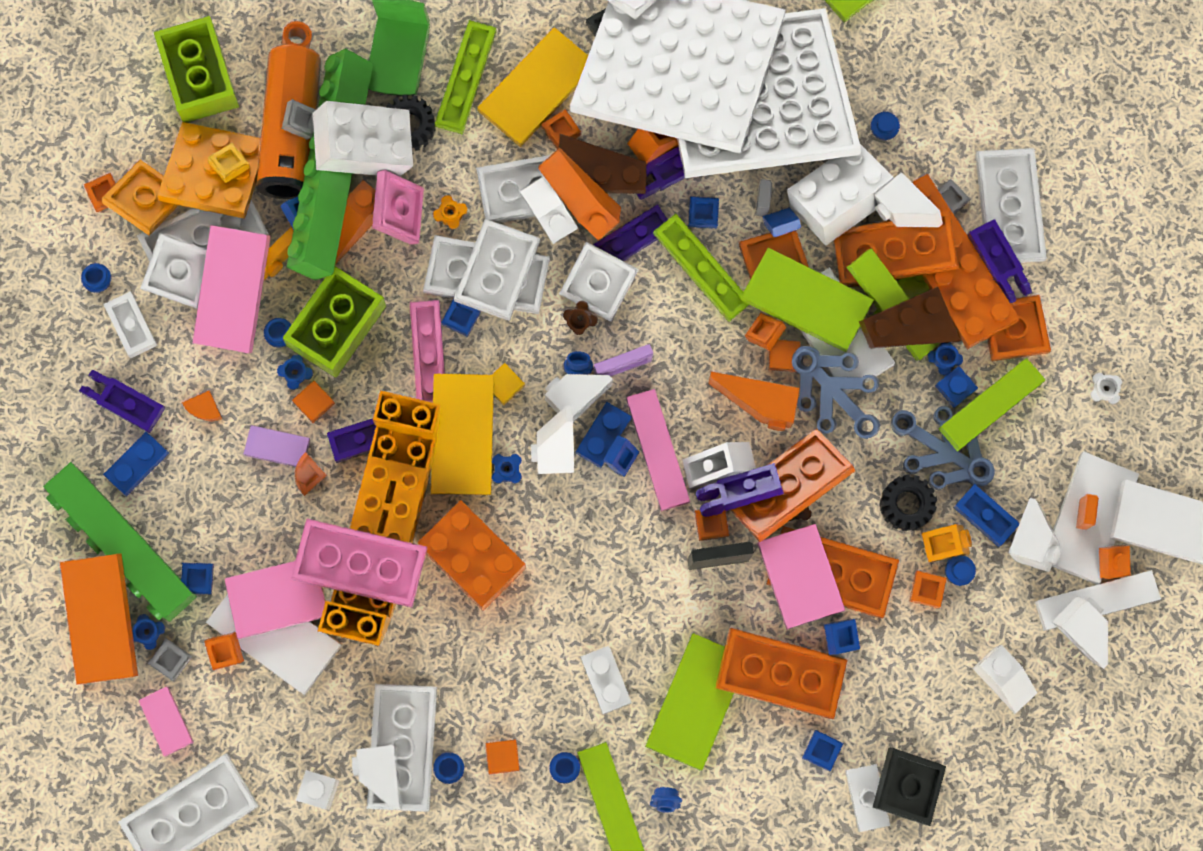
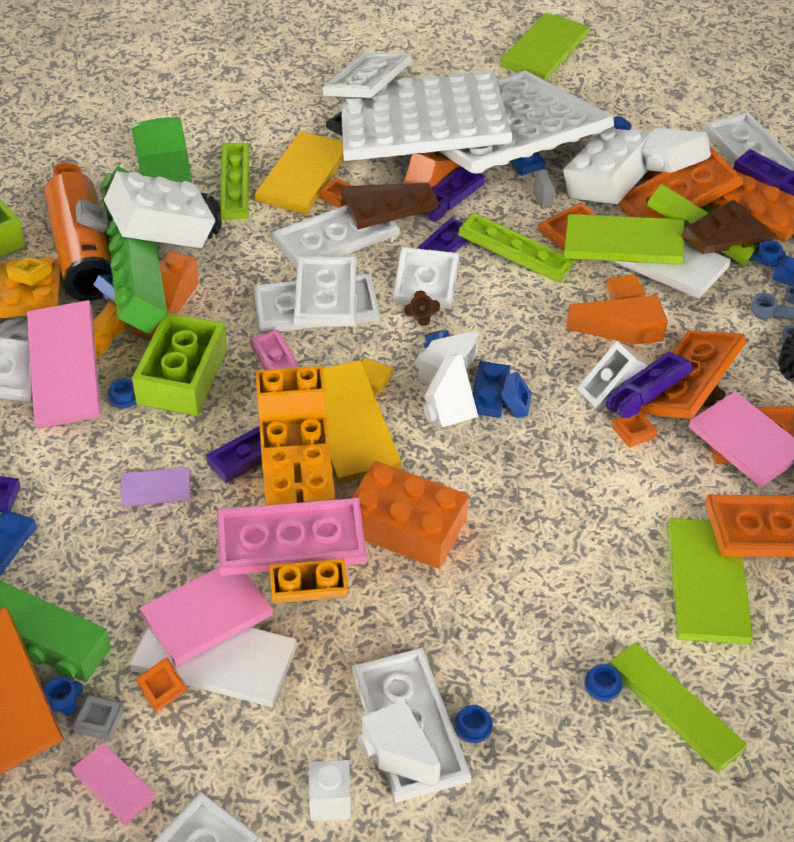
camera: 15 degrees left, 30 degrees down
blue tile [181,563,214,595] -> none
orange tile [182,390,223,422] -> none
blue plate [277,355,313,390] -> none
orange tile [292,381,335,423] -> none
orange tile [295,452,327,496] -> none
bright pink tile [372,170,424,244] -> none
light orange plate [433,195,468,229] -> none
blue tile [441,298,481,337] -> none
orange tile [485,739,520,775] -> none
blue plate [492,454,522,484] -> none
white slope [520,176,578,244] -> none
orange slope [538,148,621,240] -> none
white plate [580,646,632,714] -> none
lavender tile [593,344,653,377] -> none
bright pink tile [626,389,690,511] -> none
blue plate [650,787,682,813] -> none
pearl dark grey tile [687,542,754,570] -> none
blue tile [688,196,719,229] -> none
orange tile [745,313,787,351] -> none
blue tile [763,207,801,237] -> none
sand blue plant [792,346,880,439] -> none

